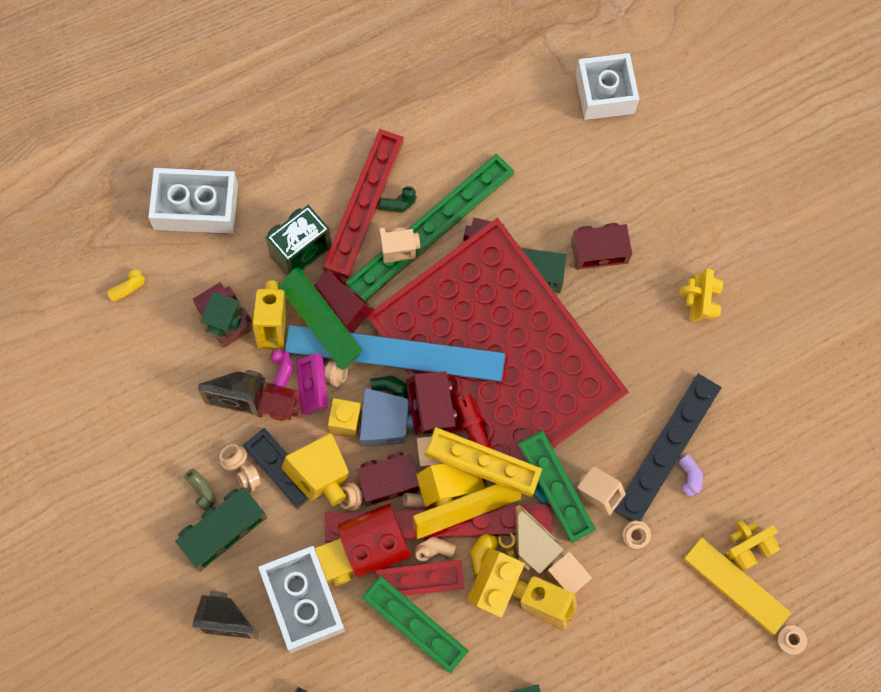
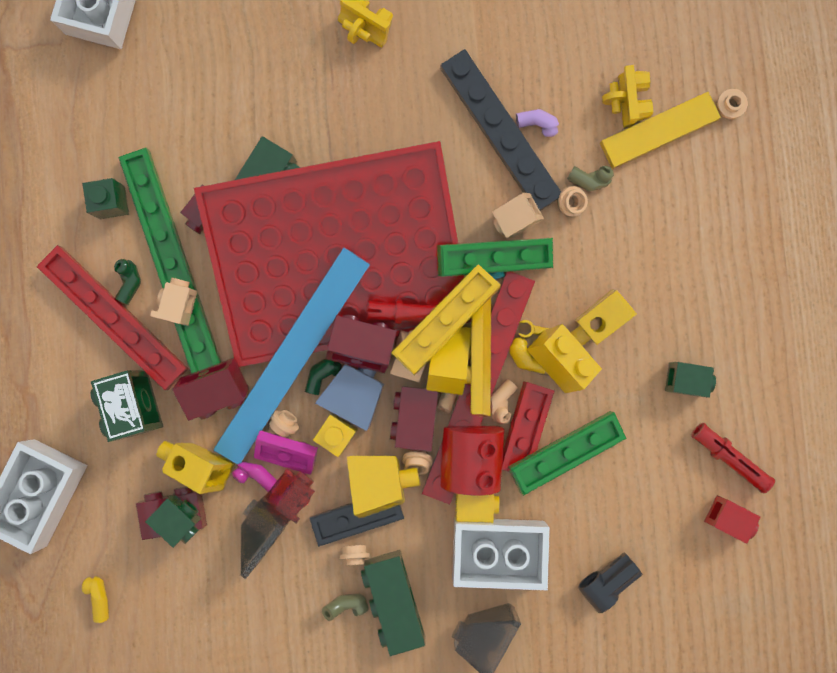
camera: 60 degrees left, 15 degrees up
light nougat plate [219,444,247,471] -> none
green tile [278,268,363,370] -> none
tan slope [515,504,564,574] -> none
light nougat brick [545,551,592,594] -> none
dark red brick [571,223,632,270] -> none
none -> dark green brick [82,178,129,219]
none -> olive arm [567,166,614,191]

